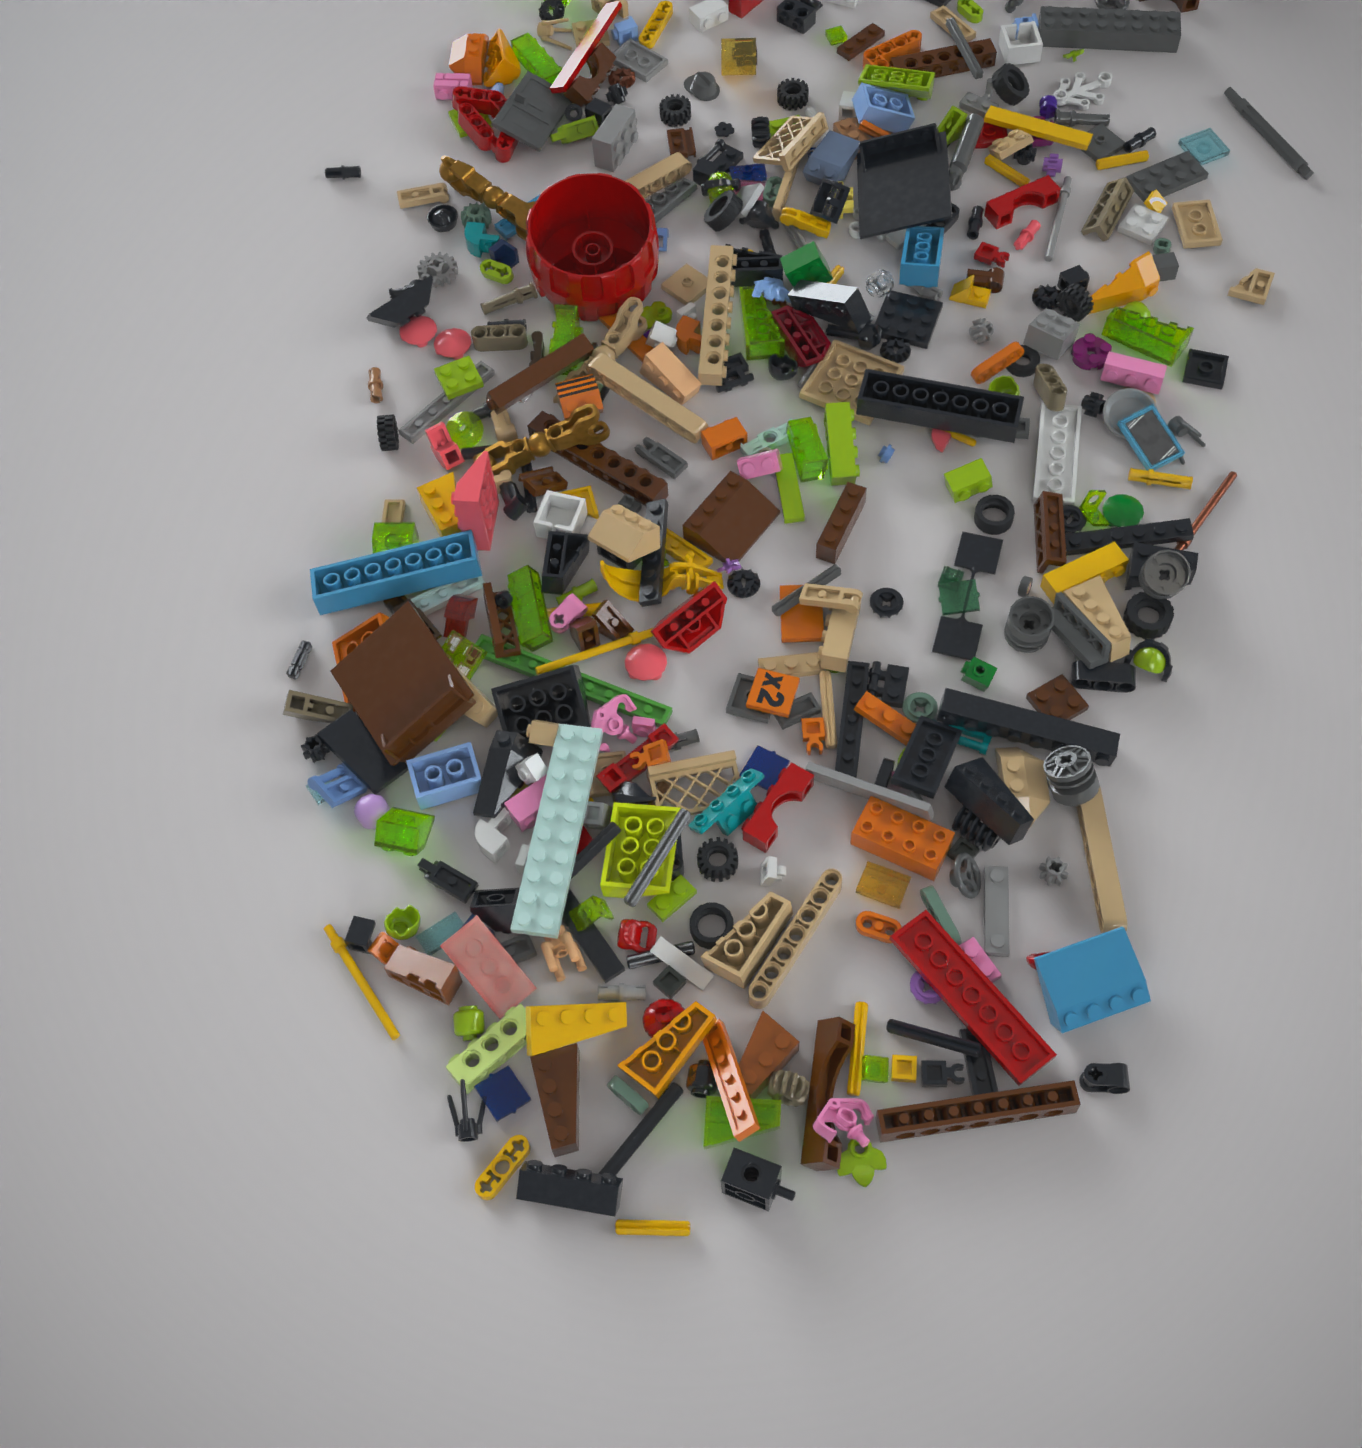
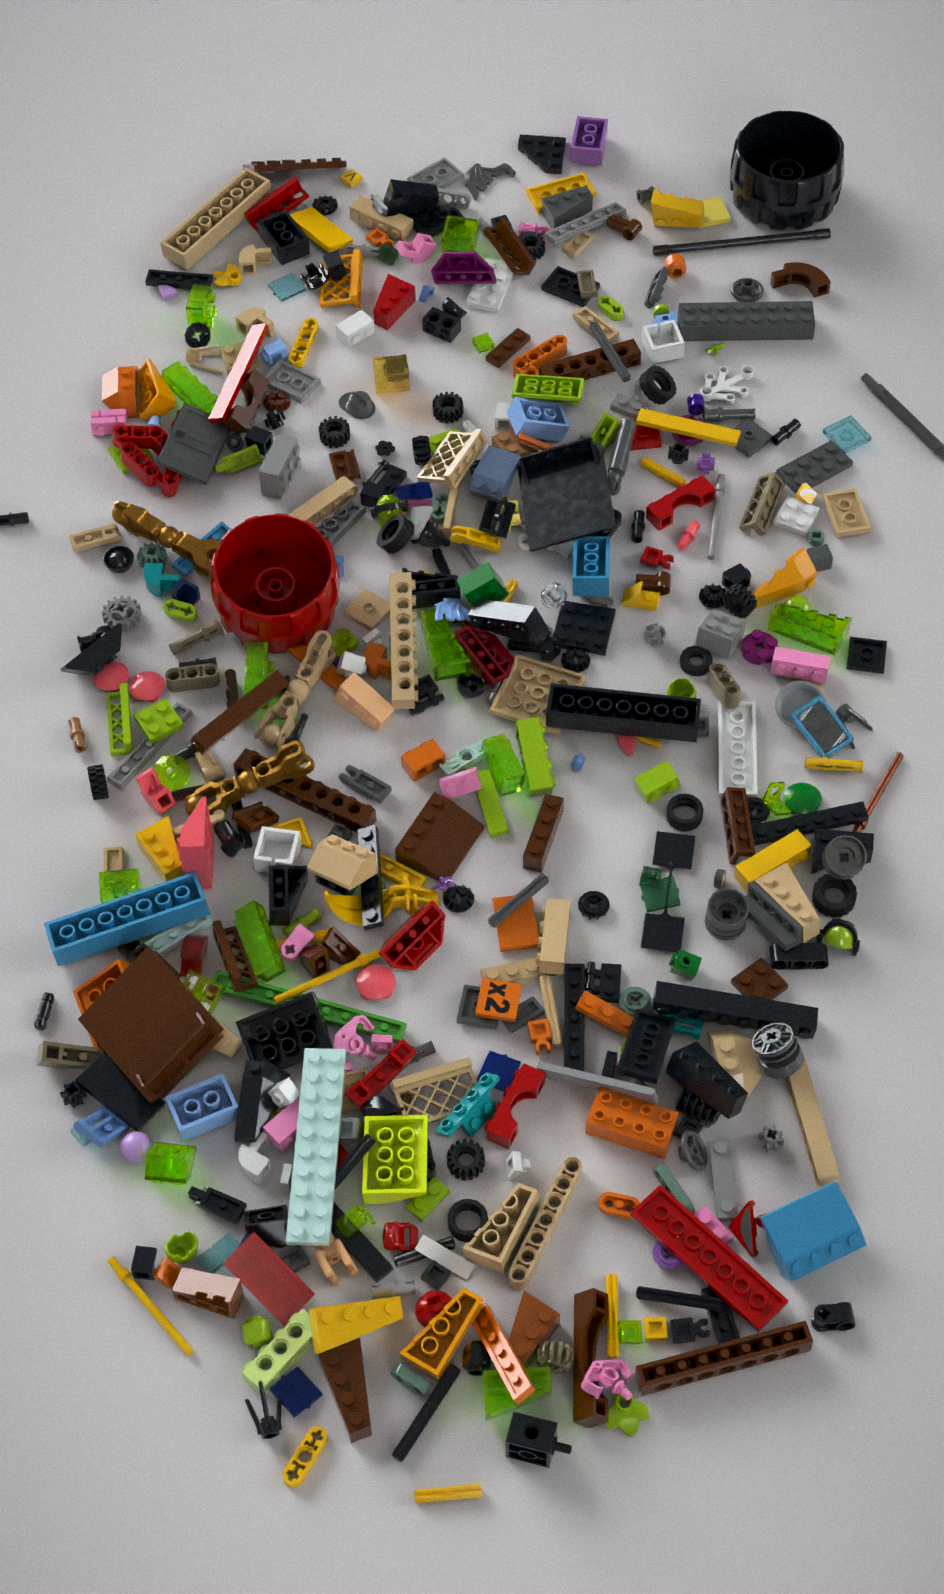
camera: 10 degrees left, 5 degrees down
black hinge [494,590,513,609] -> none
black brick [516,1160,623,1217] -> none
tan brick [526,720,559,747] -> none
orange slope [555,374,604,420] -> none
tan beam [586,353,708,443] -> none
dark grey axle [624,808,691,907] -> none
orange plate [630,739,671,770] -> none
tan plate [799,583,863,613] -> none
clear yellow plate [856,861,911,909] -> none
orange beam [971,342,1024,384] -> none
tan plate [988,129,1034,160] -> none
black gear [1081,392,1106,418] -> none
yellow axle [1096,150,1149,170] -> none
tan wing [1227,268,1275,305] -> none
none -> lime fence [107,683,133,756]
none -> lime tile [652,304,670,318]
none -> red tile [728,1200,759,1257]

